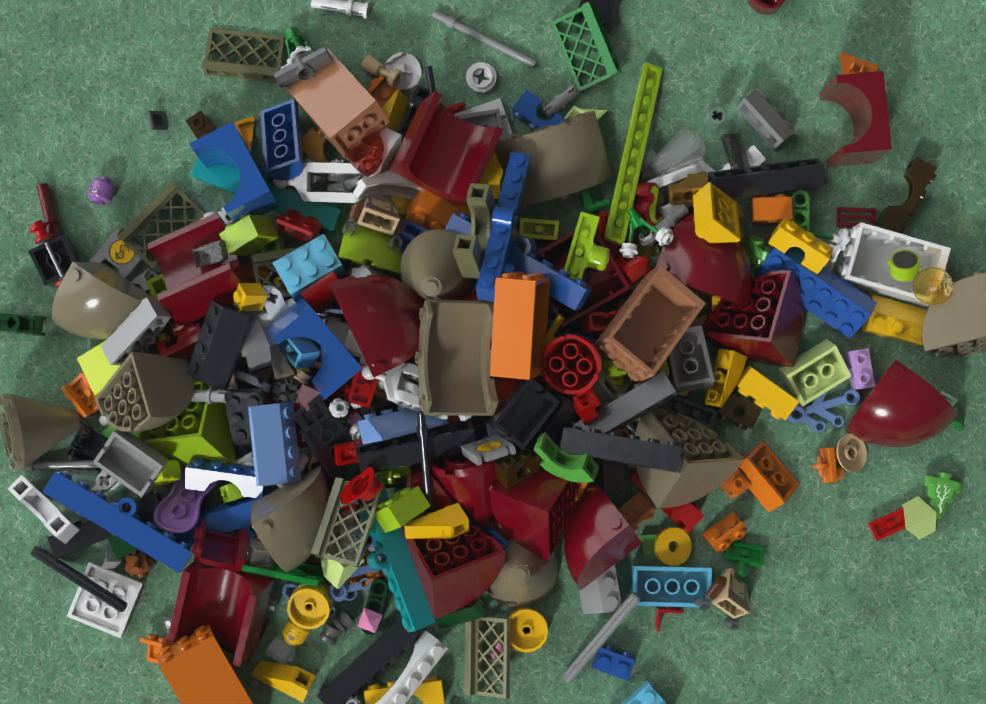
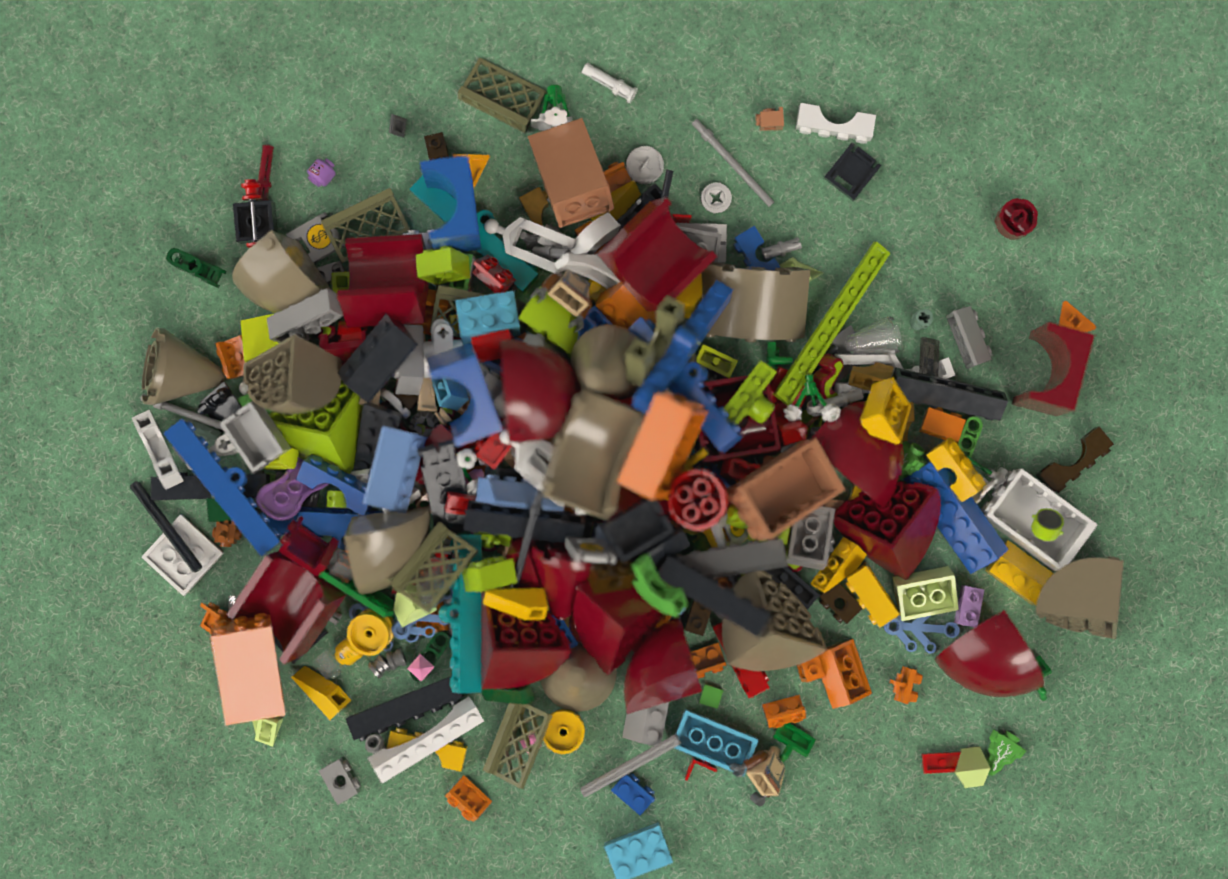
camera: 25 degrees right, 0 degrees up
light grey slope [101,543,121,570] -> none
clear smoke tile [192,240,229,268] -> none
light grey pin [192,388,232,404] -> none
yellow brick [233,283,268,312] -> none
blue brick [260,99,304,180] -> none
dark grey piece [273,46,333,88] -> none
red piece [340,467,384,504] -> none
clear red brick [345,130,384,177] -> none
tan piece [361,54,403,88] -> none
green fence [551,2,622,92] -> none
red leg [573,388,600,425] -> none
yellow tile [654,527,692,566] -> none
dark red tile [836,207,876,227] -> none
tan dish [836,433,867,472] -> none
clear yellow dish [913,267,953,305] -> none

